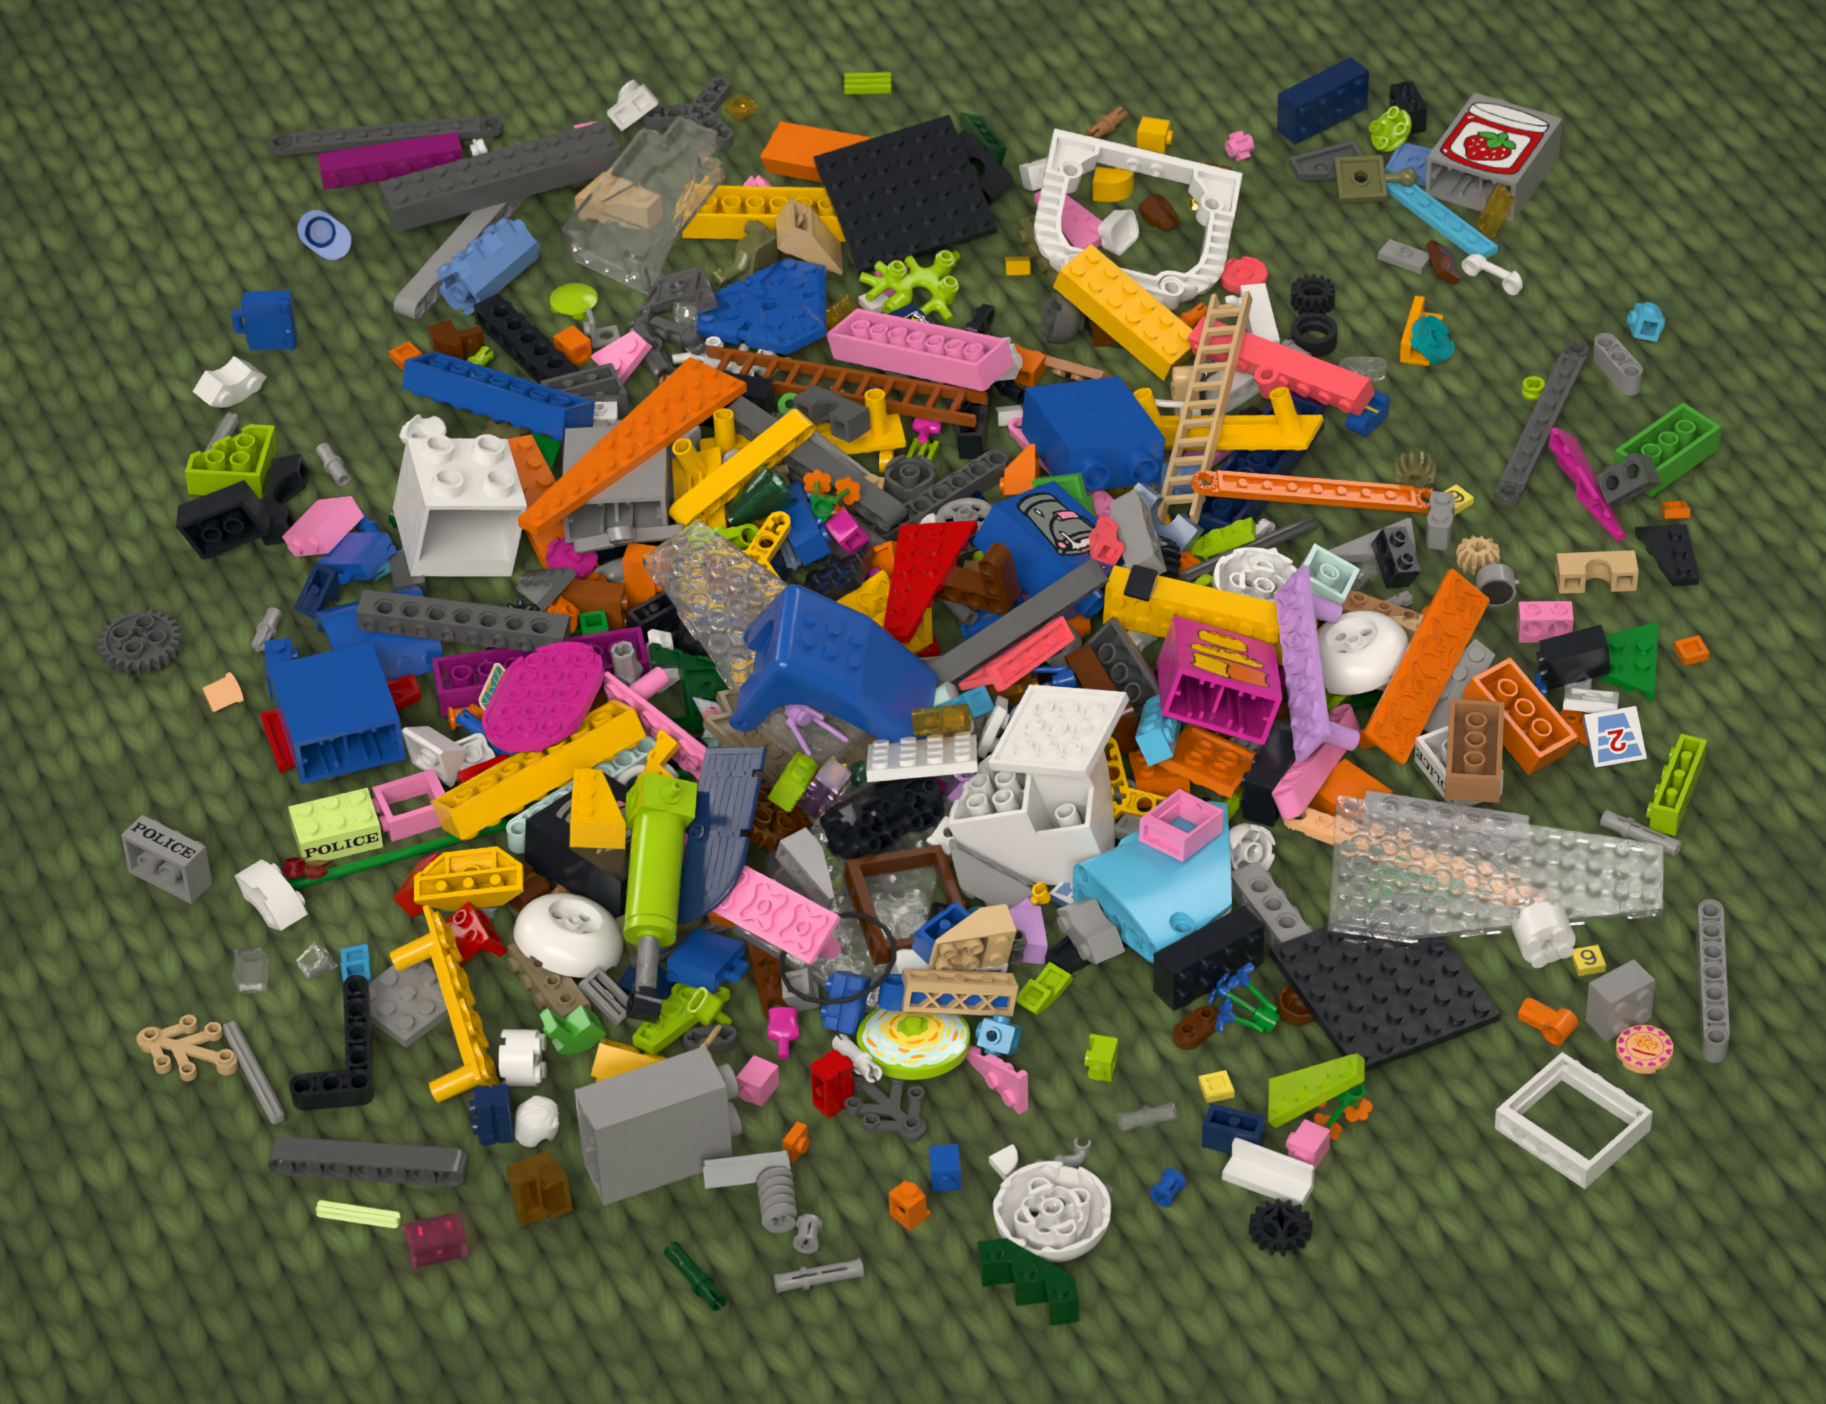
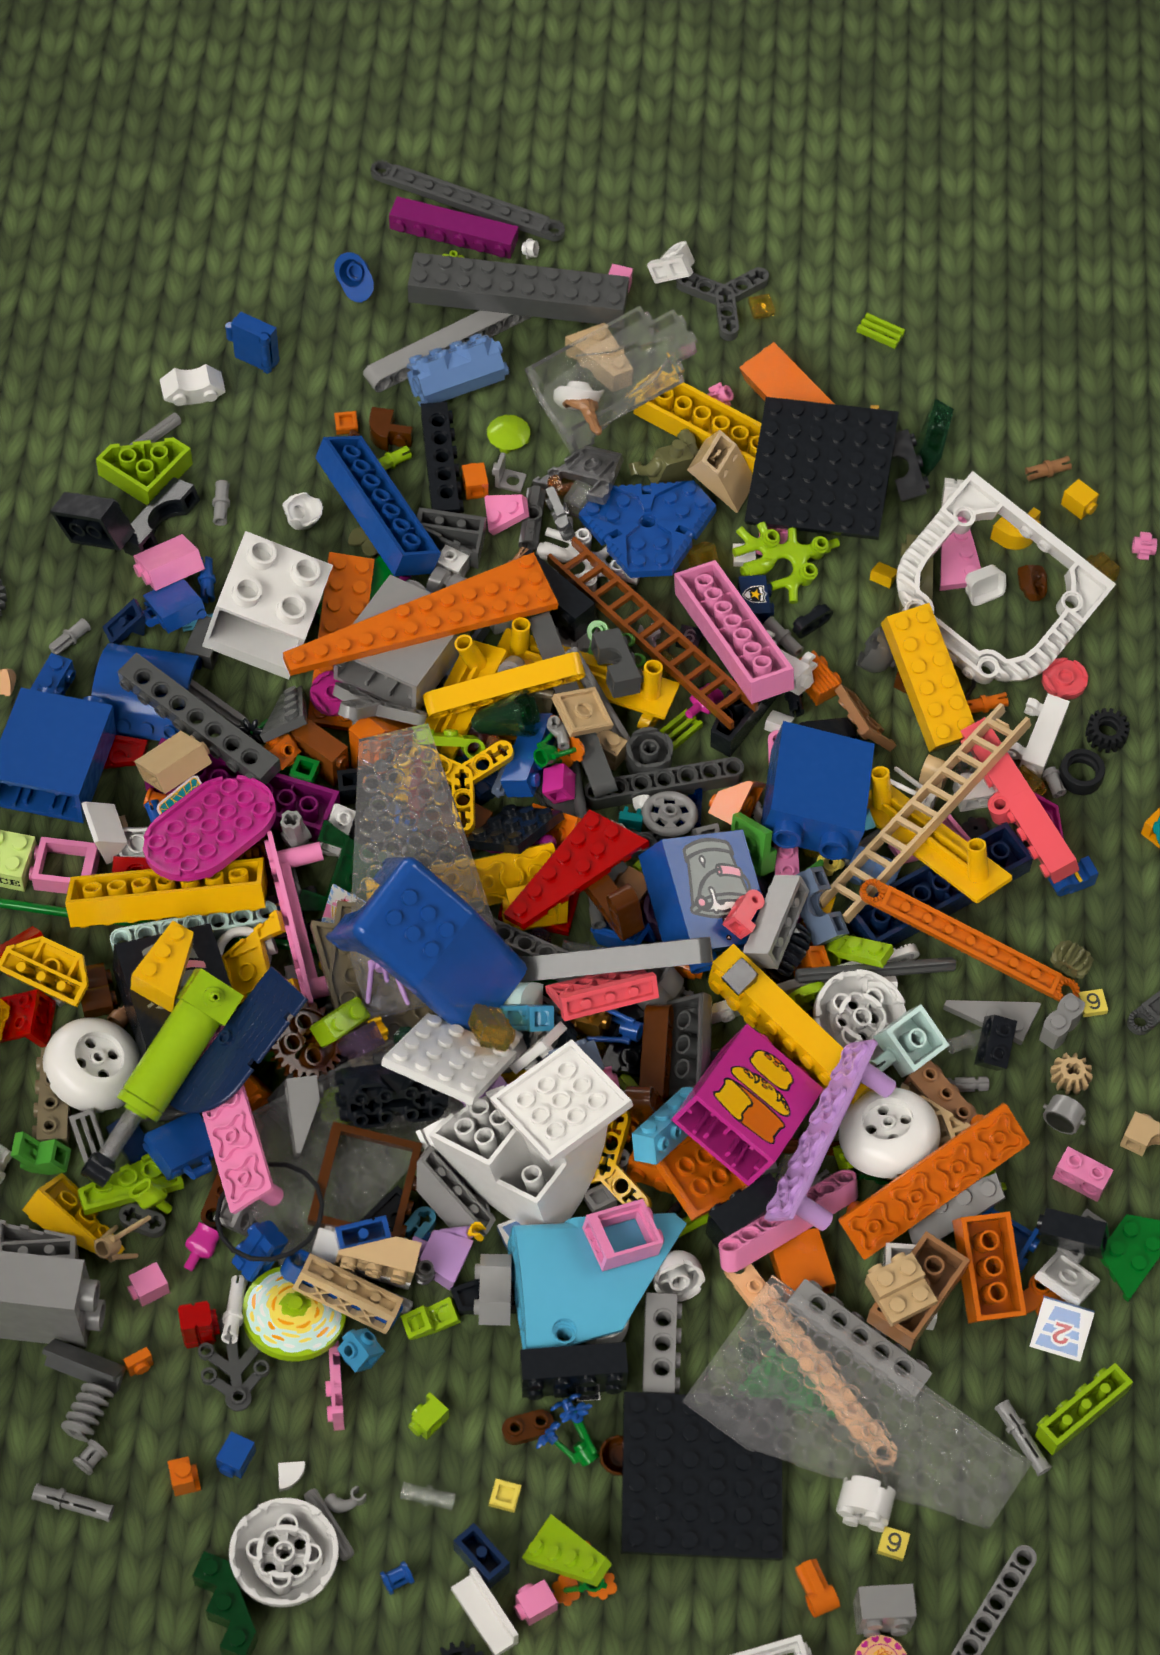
camera: 25 degrees right, 15 degrees up
clear beam [1340,357,1387,381] -> none
none -> tan brick [134,731,212,794]
none -> clear orange arm [547,475,575,496]
none -> light grey arm [547,715,570,750]
none -> tan plate [552,687,614,737]
none -> hat [553,381,604,435]
none -> tan plate [865,1252,938,1327]

